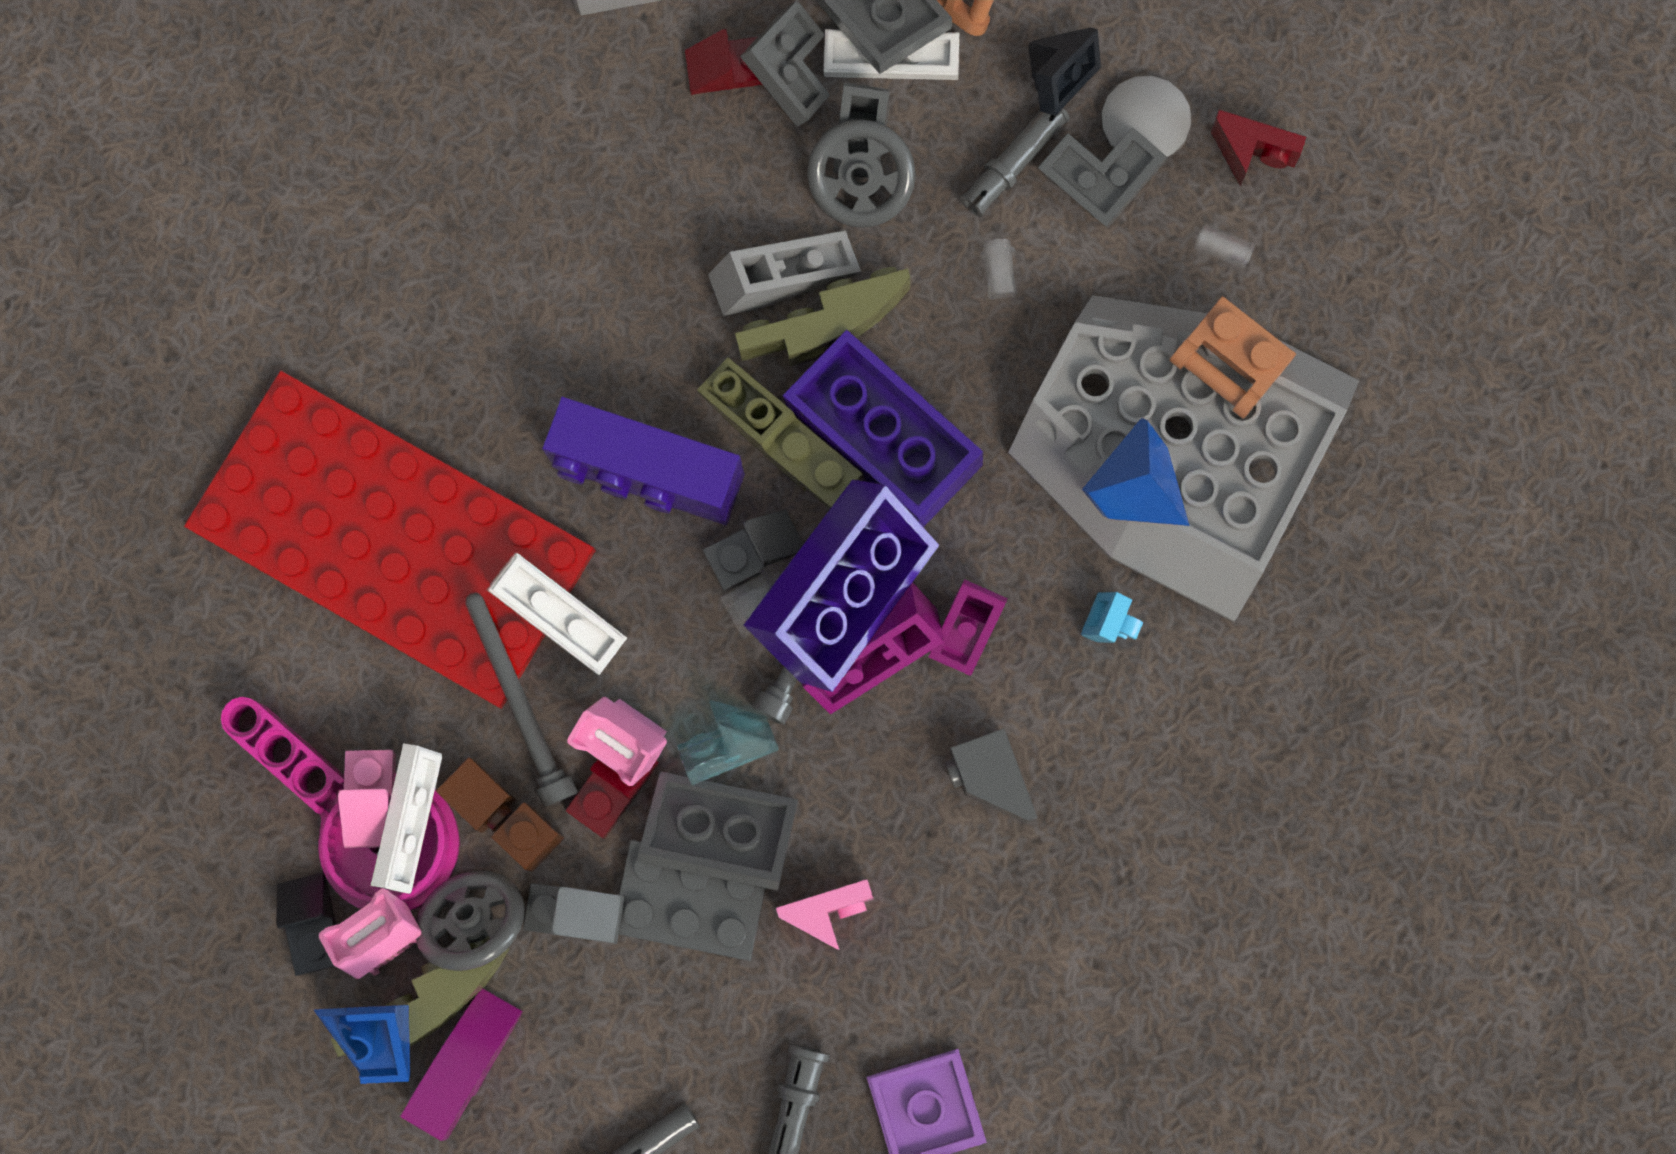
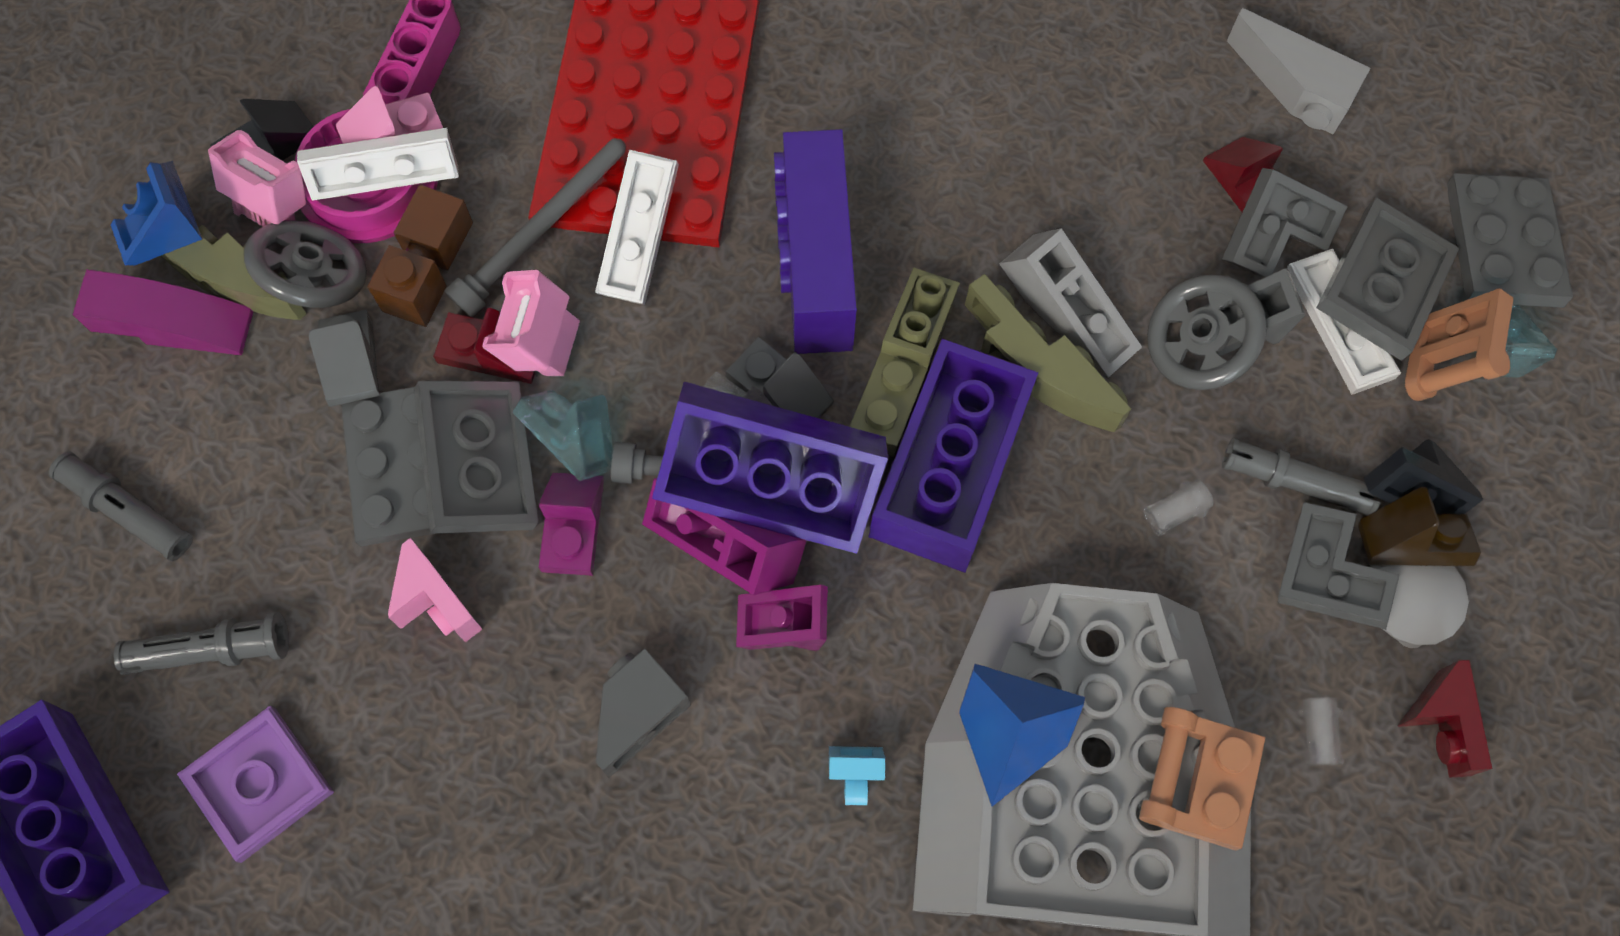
camera: 60 degrees right, 10 degrees down
none -> magenta slope [538,473,604,576]
none -> dark brown slope [1358,487,1481,566]

